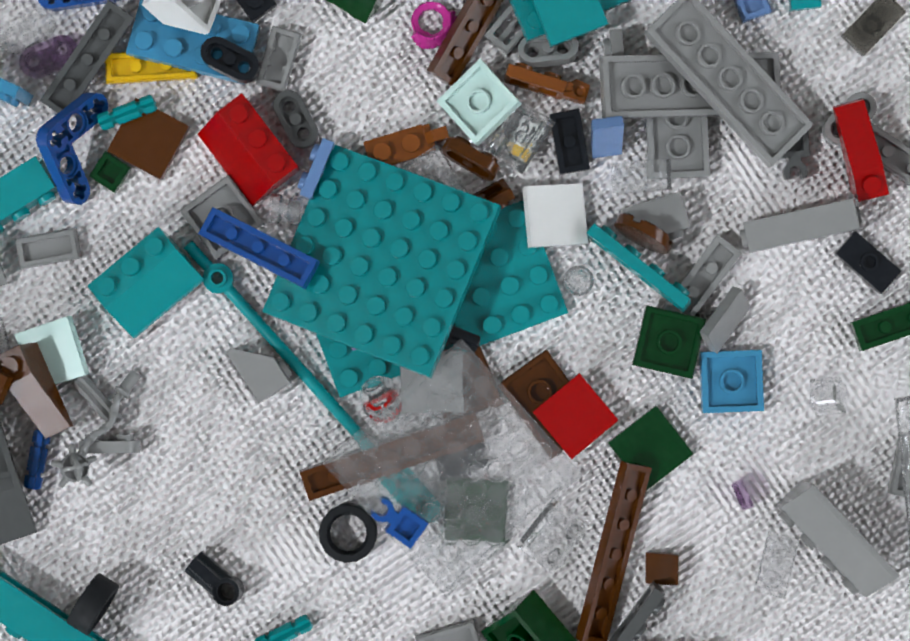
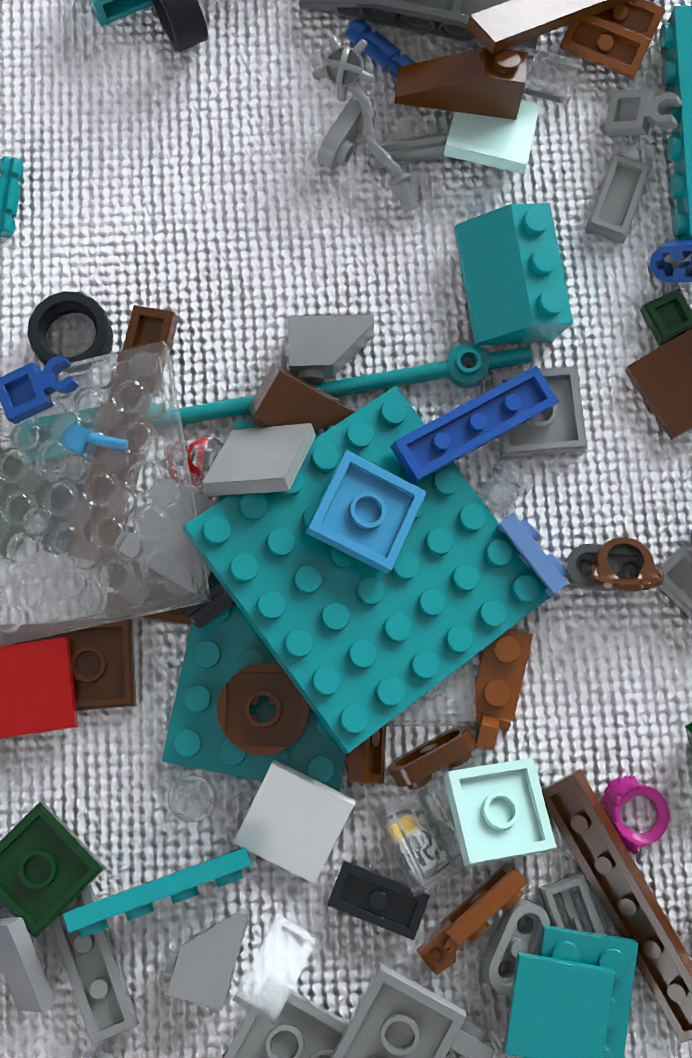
camera: 120 degrees right, 10 degrees down
black piece [185,550,244,606] -> none
red slope [198,93,301,206] -> none
medium blue tile [590,116,624,158] -> none
reddish brown tile [614,213,673,254] -> none
none -> dark azure hand [60,424,129,455]
none -> light grey tile [201,423,316,496]
none -> reddish brown plate [217,663,309,756]
none -> reddish brown slope [248,363,355,430]
none -> dark azure plate [305,450,427,574]
none -> reddish brown piece [587,537,664,592]

